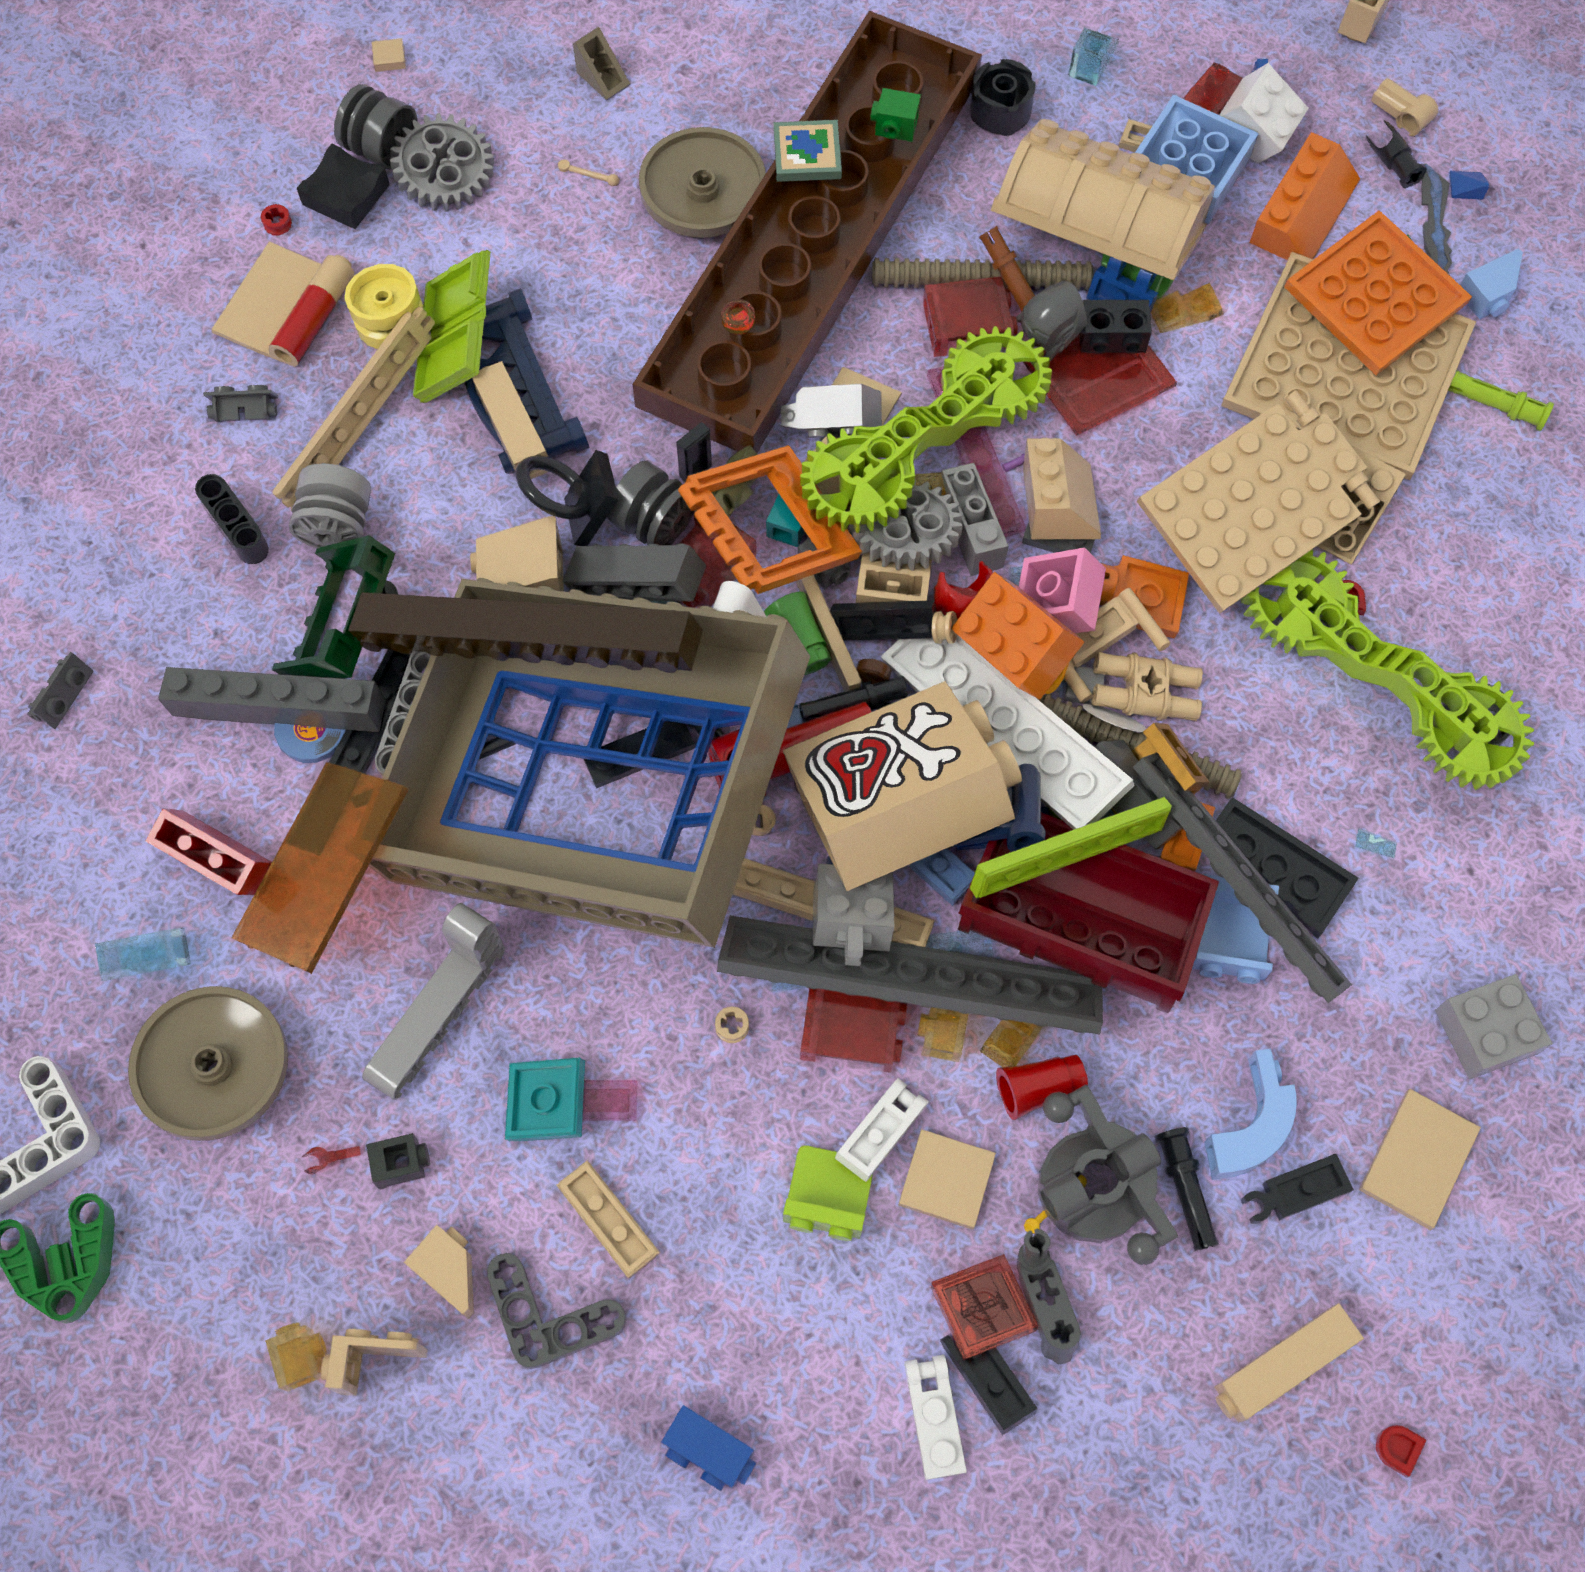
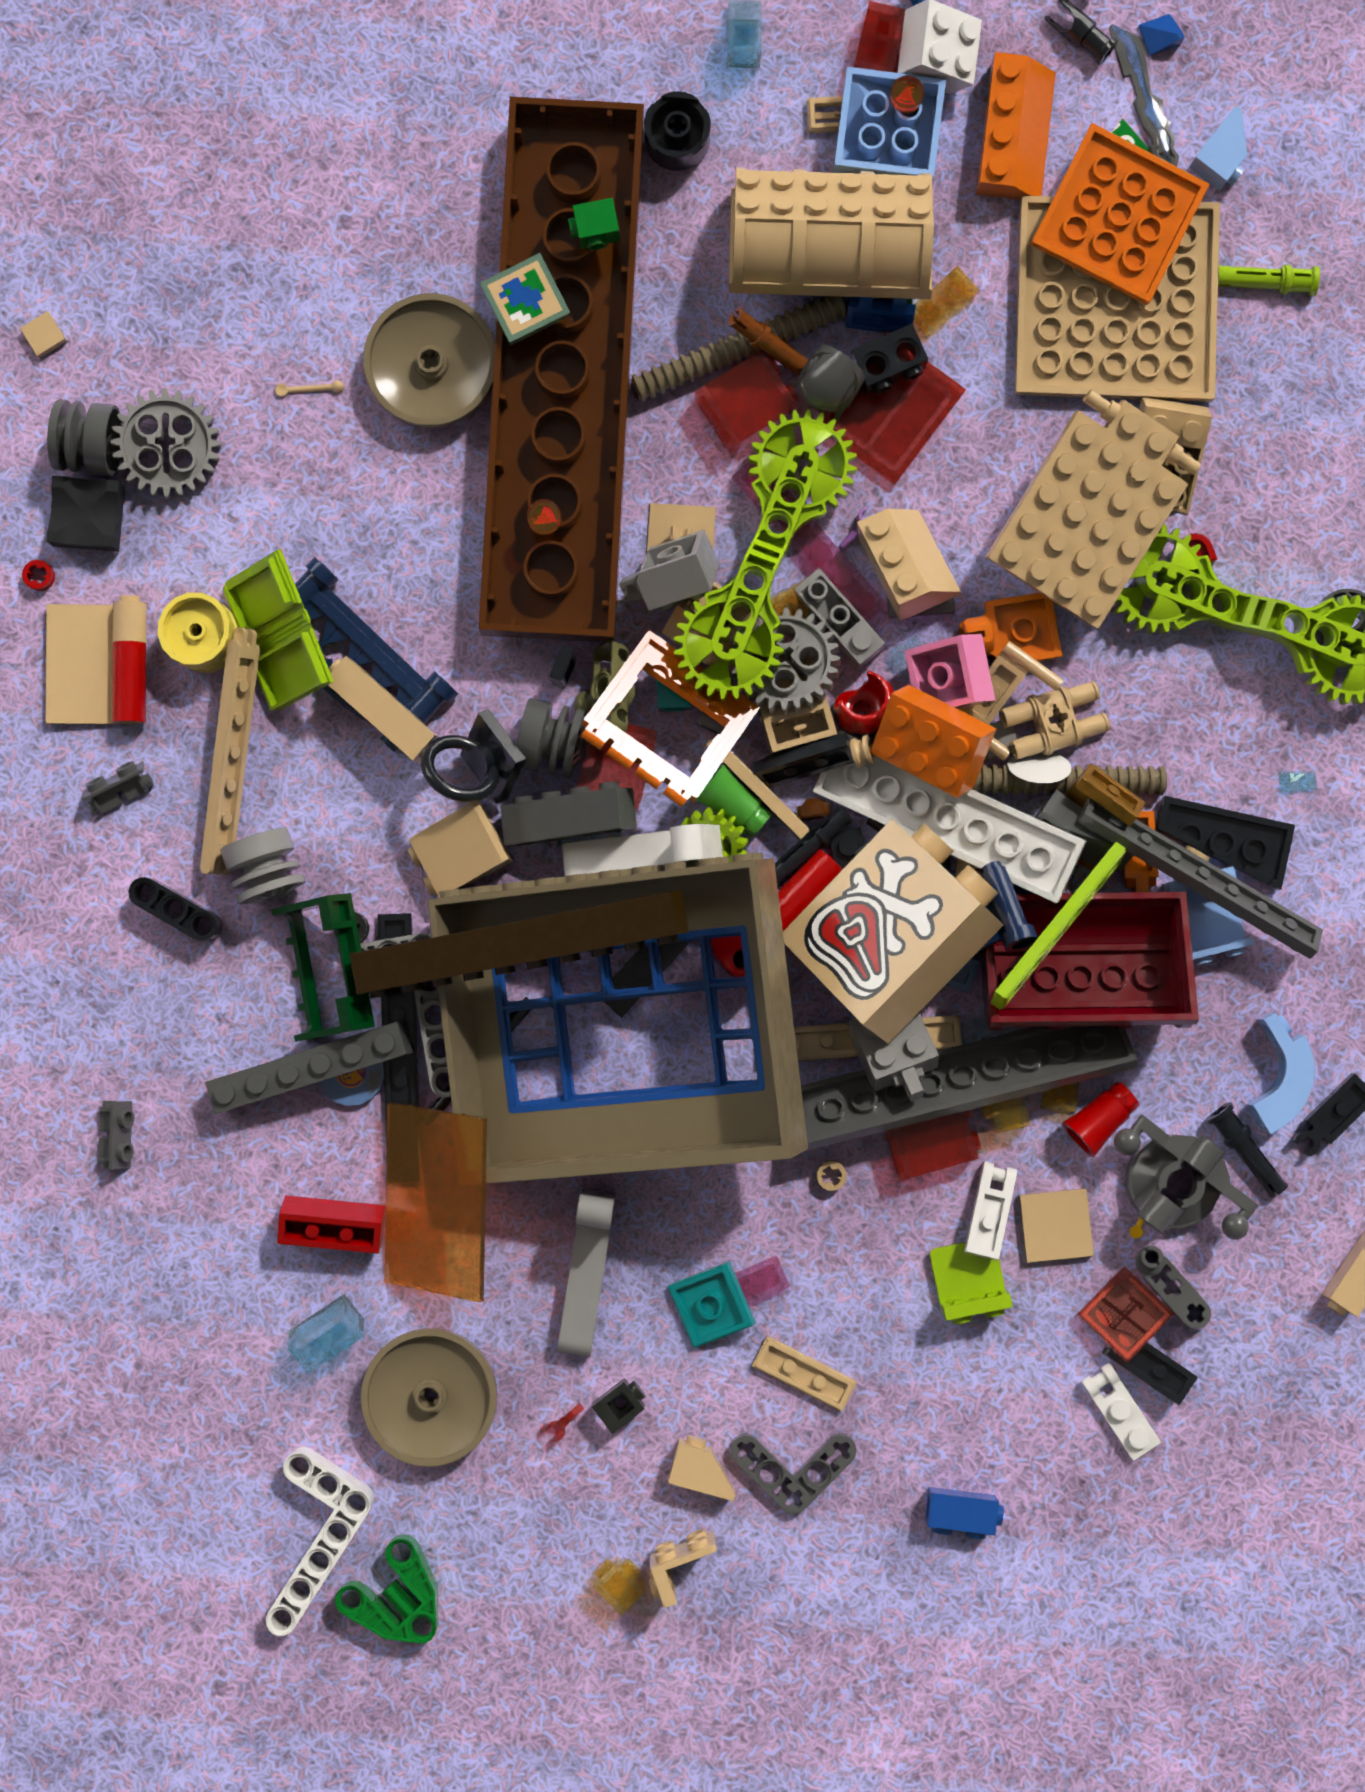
camera: 25 degrees left, 20 degrees up
dark tan slope [573,27,630,100] -> none
none -> clear red tile [890,75,924,113]

